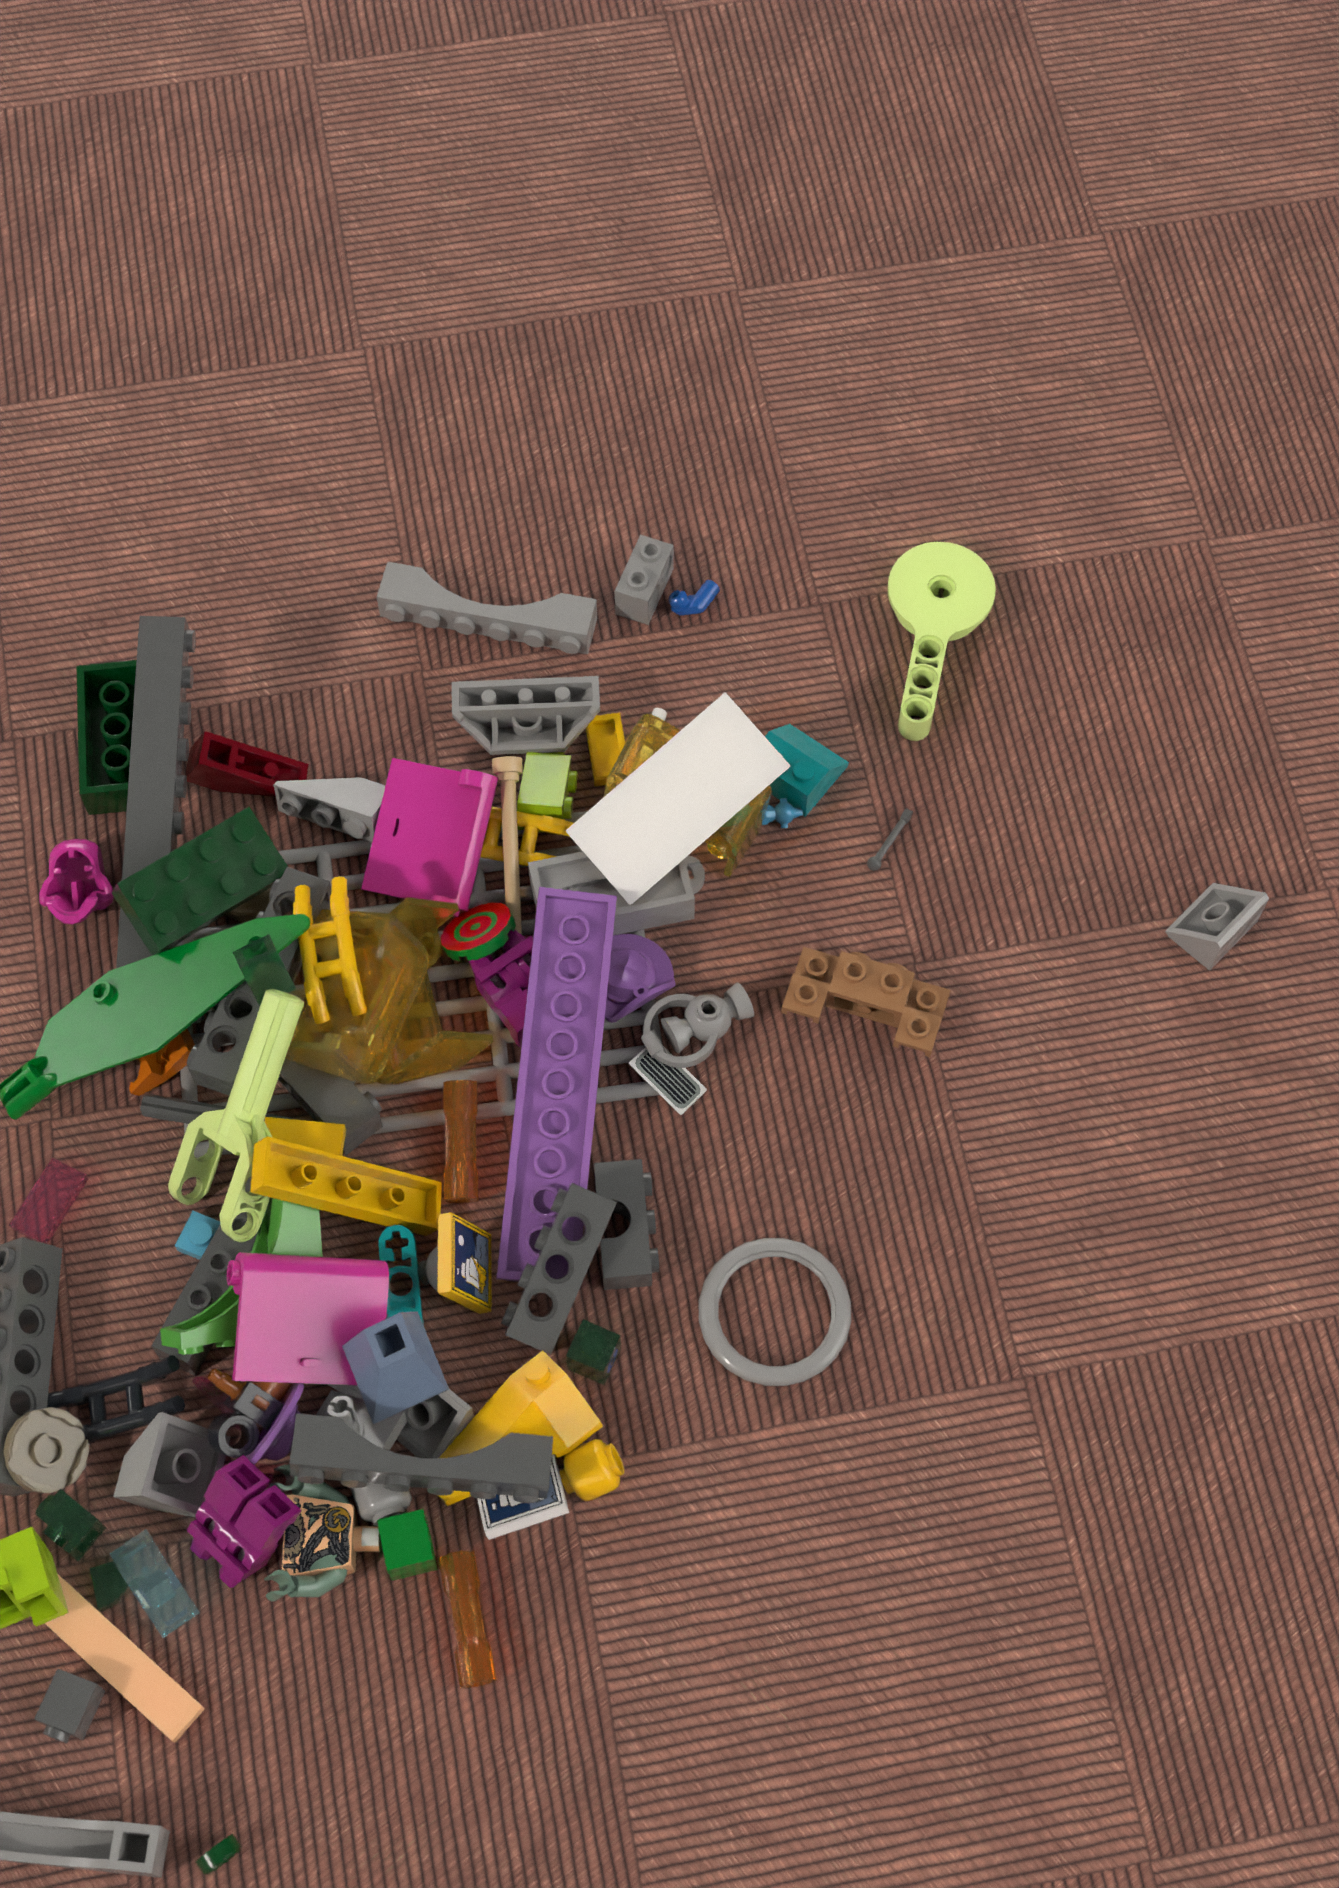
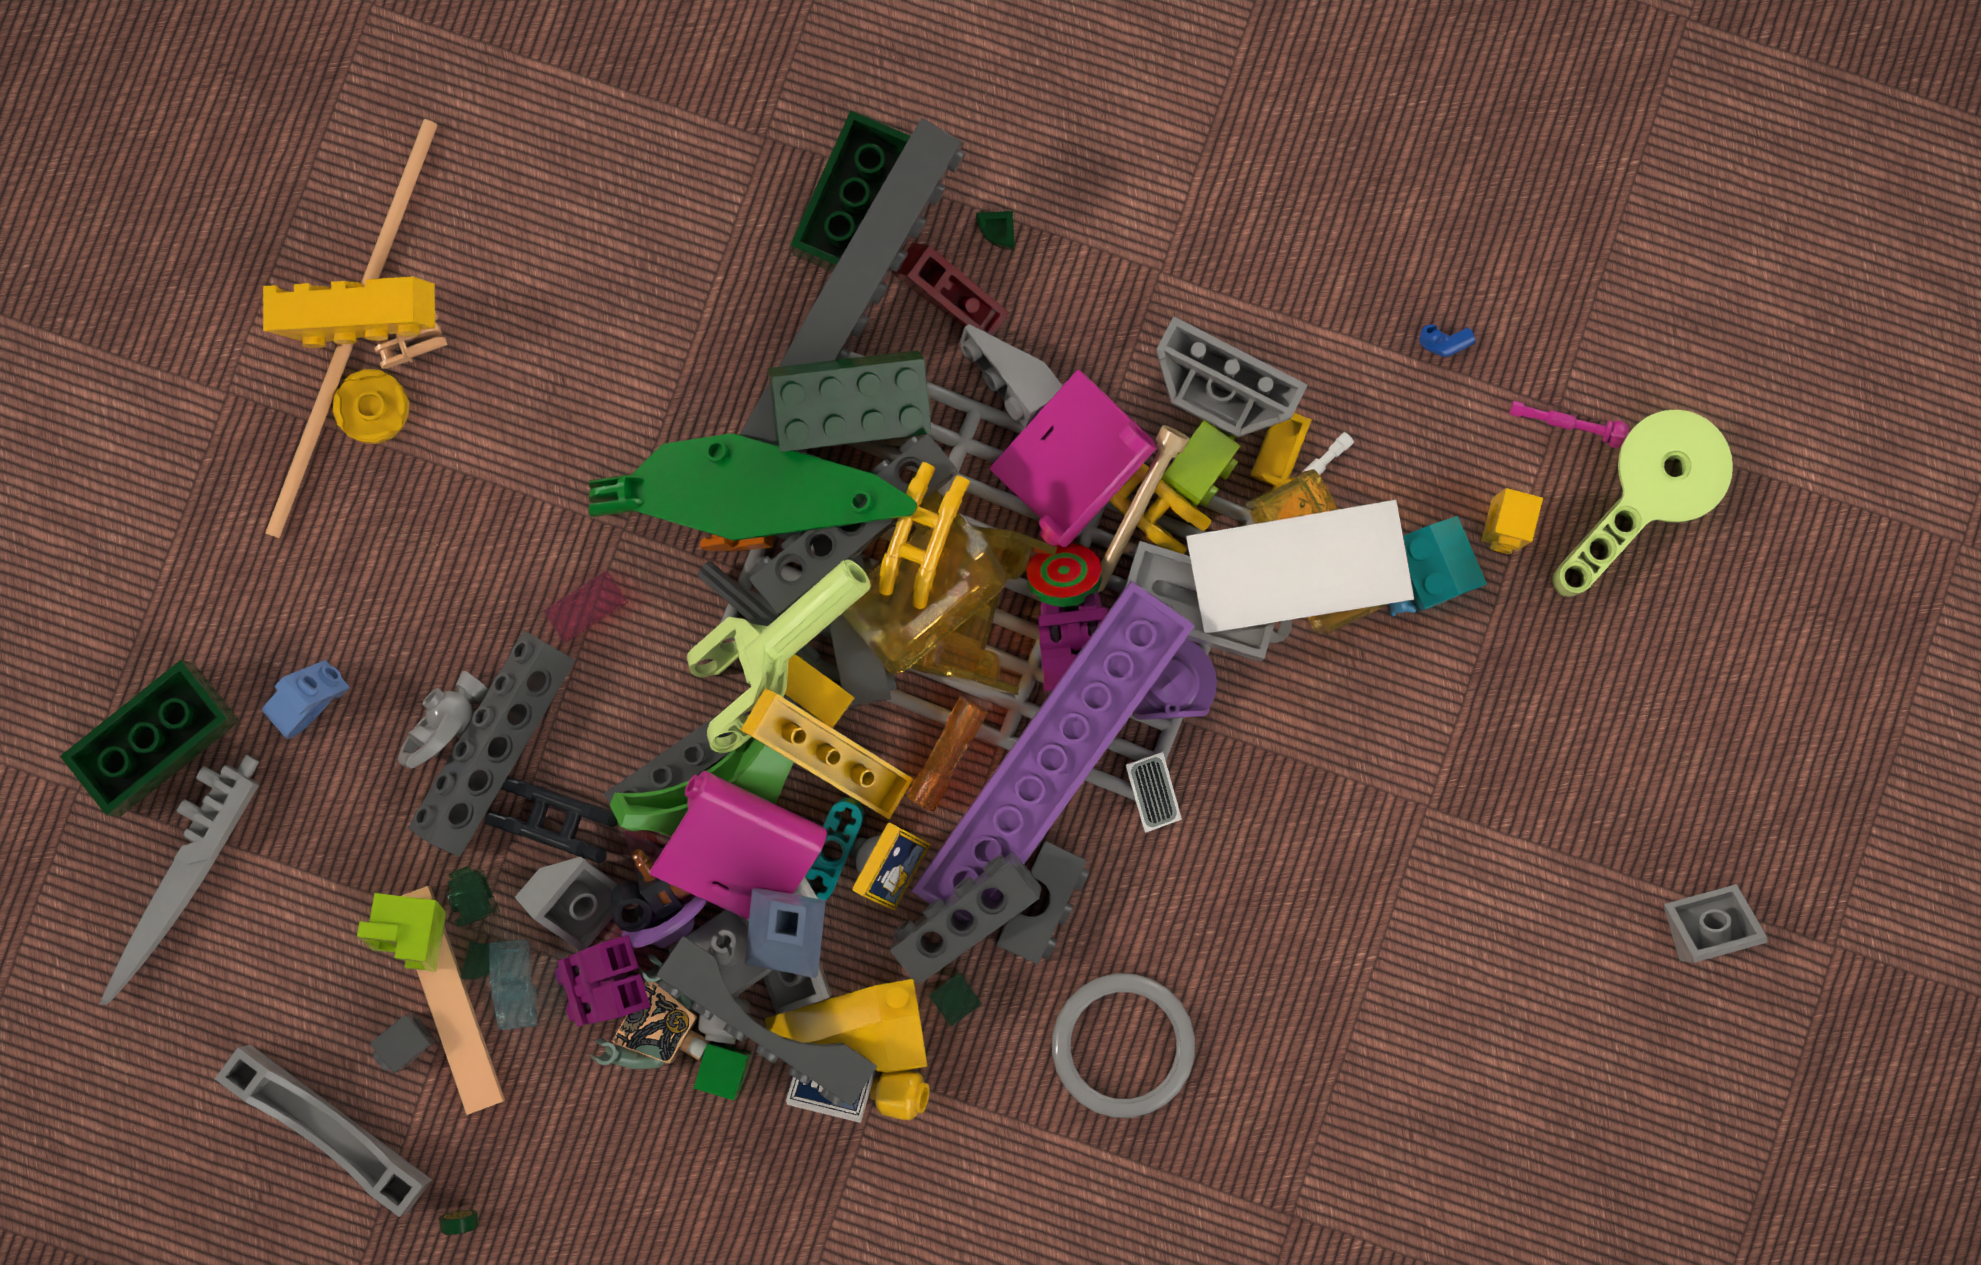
camera: 30 degrees right, 20 degrees up
dark tan tile [3,1407,89,1494] -> none
dark pink head [39,839,114,925] -> none
medium azure plate [175,1211,220,1260] -> none
clear green brick [233,934,296,1006] -> none
light grey arch [377,561,597,654] -> none
clear orange axle [438,1550,497,1689] -> none
light grey brick [615,535,674,625] -> none
light grey piece [641,982,754,1068] -> none
medium nougat bracket [781,946,951,1057] -> none
dark grey hinge [867,808,913,871] -> none
none -> dark green tile [976,211,1015,250]
none -> yellow brick [1481,488,1543,554]
none -> dark pink piece [1509,400,1630,448]

